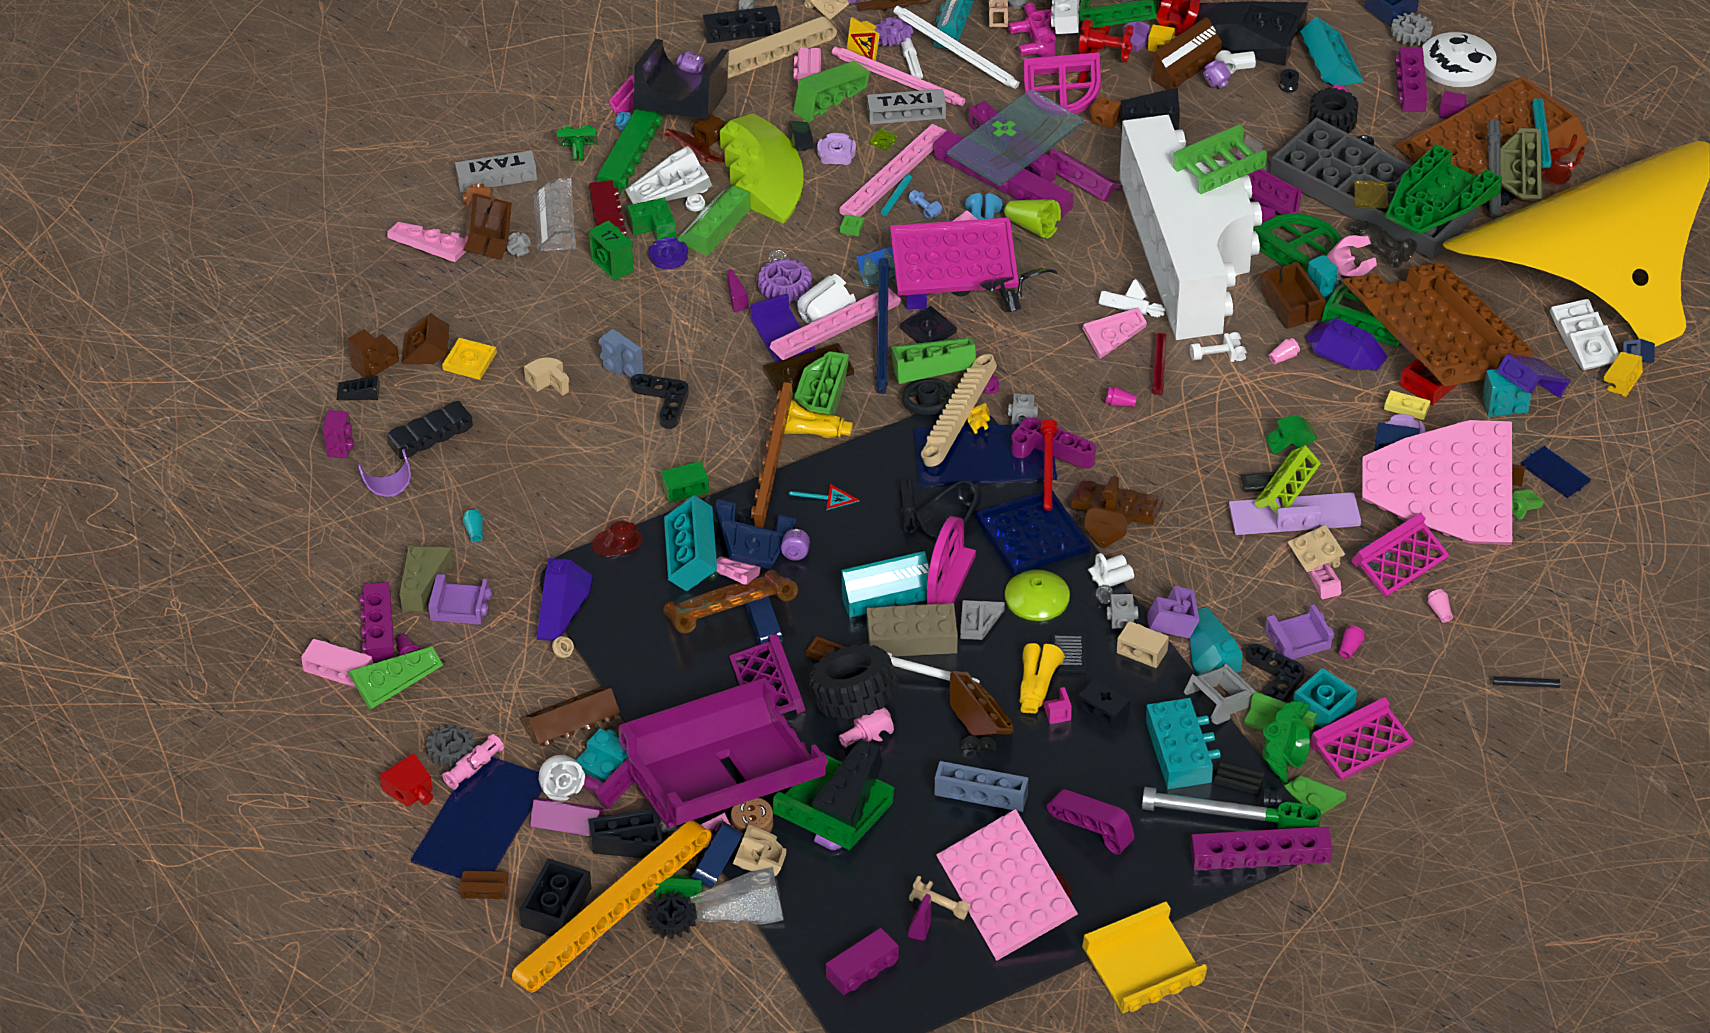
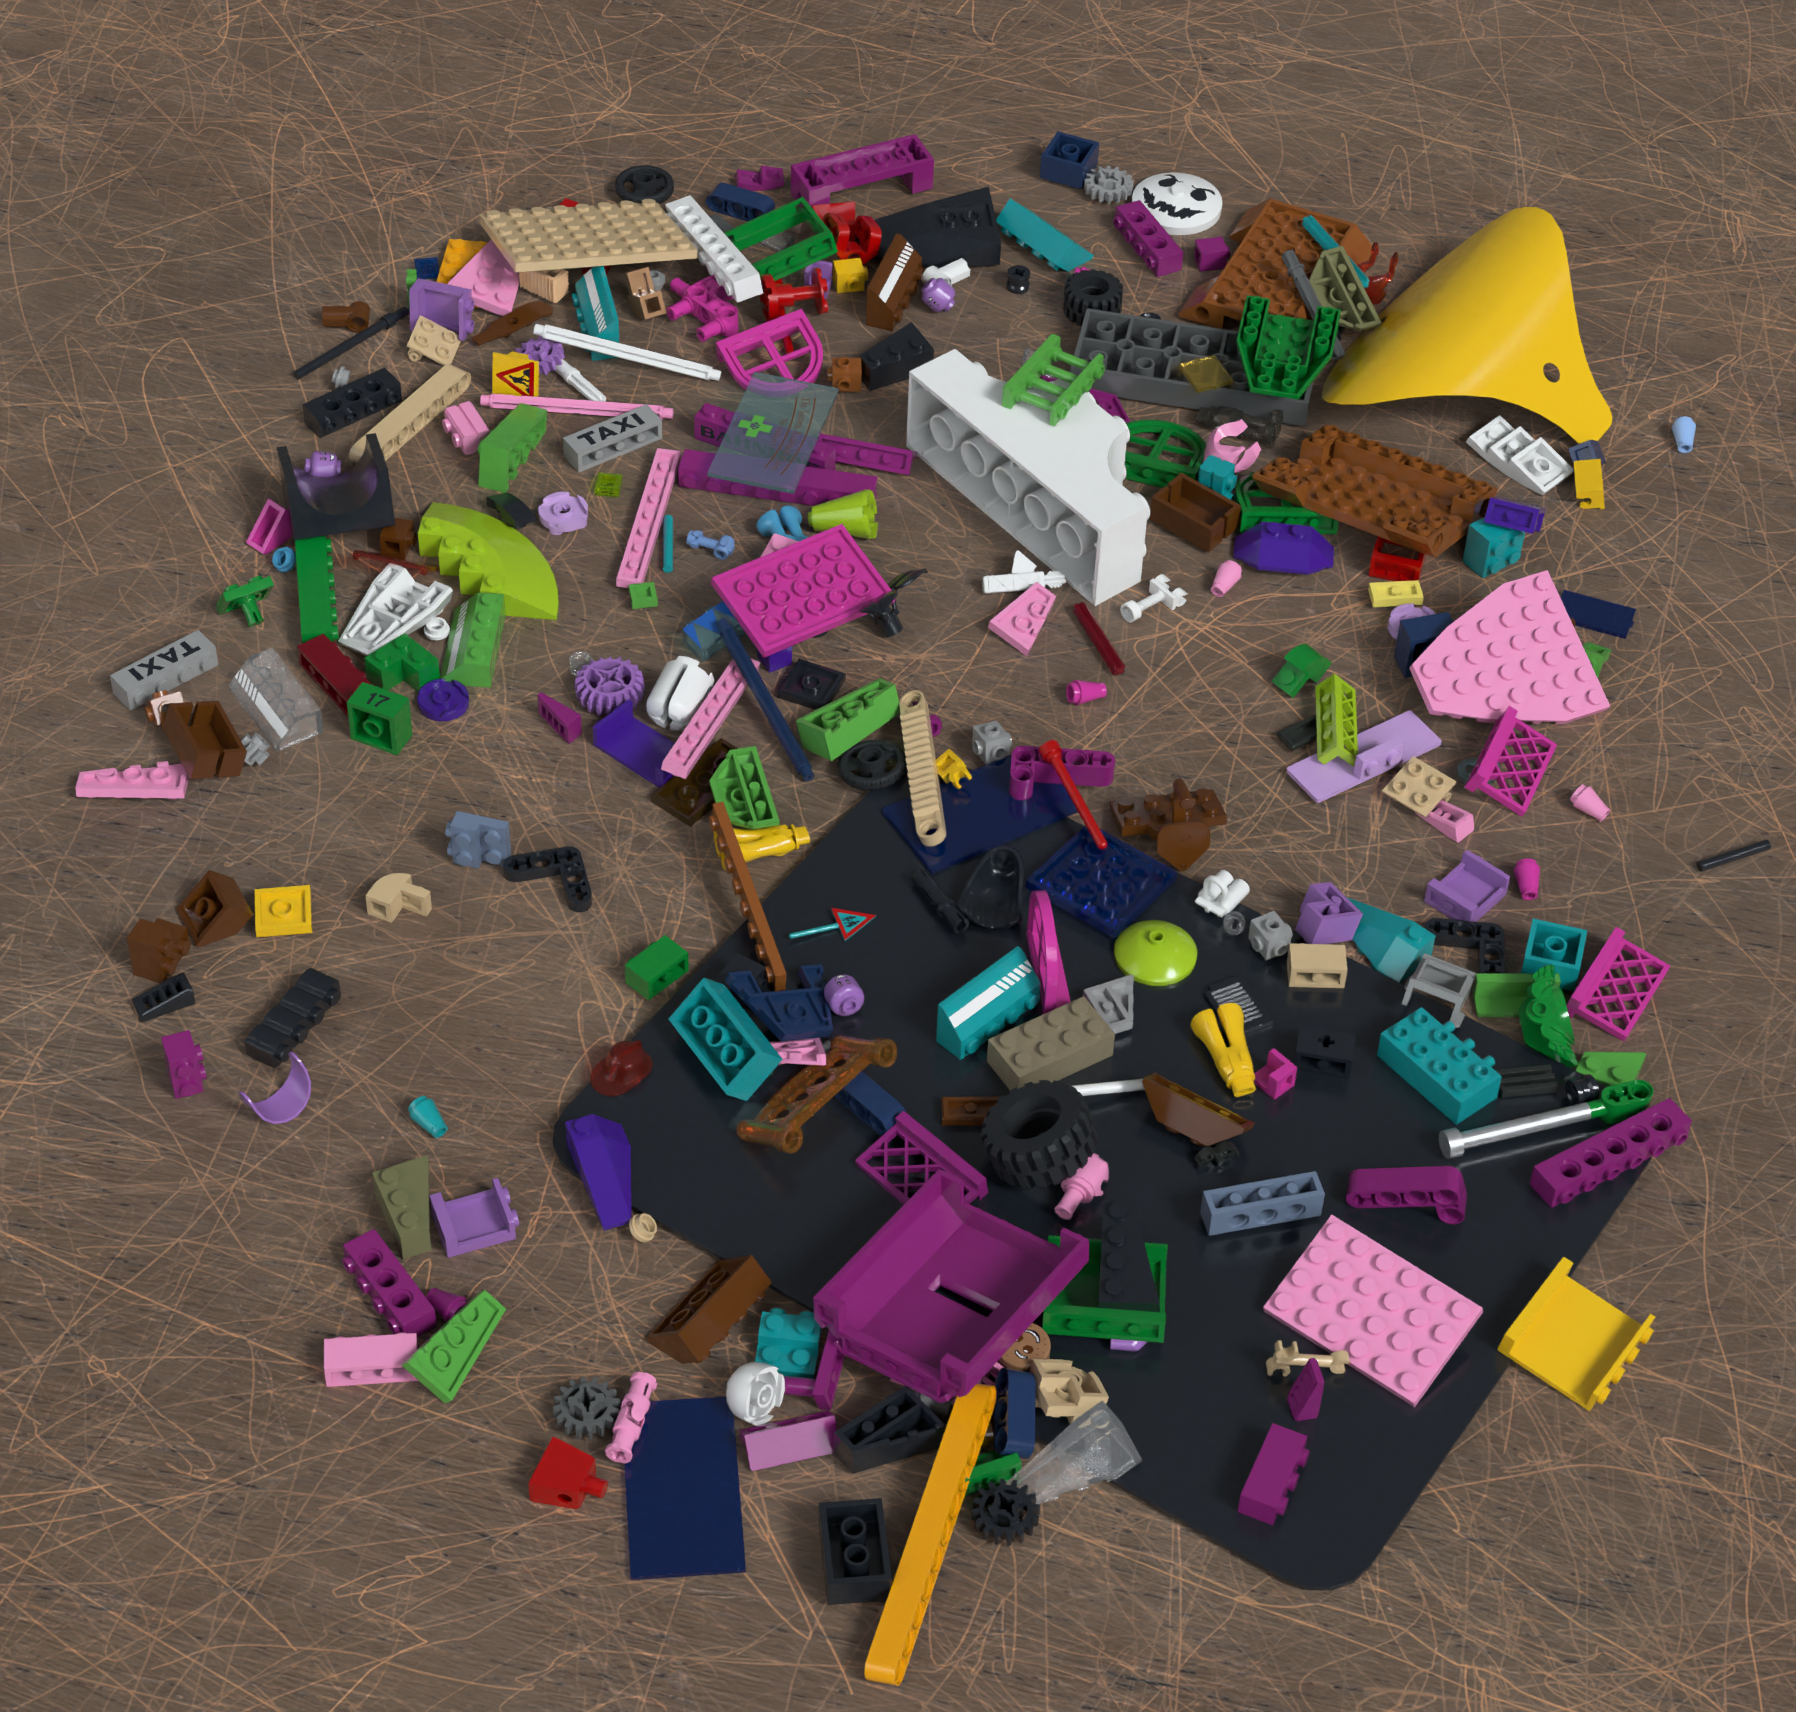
camera: 30 degrees left, 0 degrees up
reddish brown panel [459,871,509,899] -> none

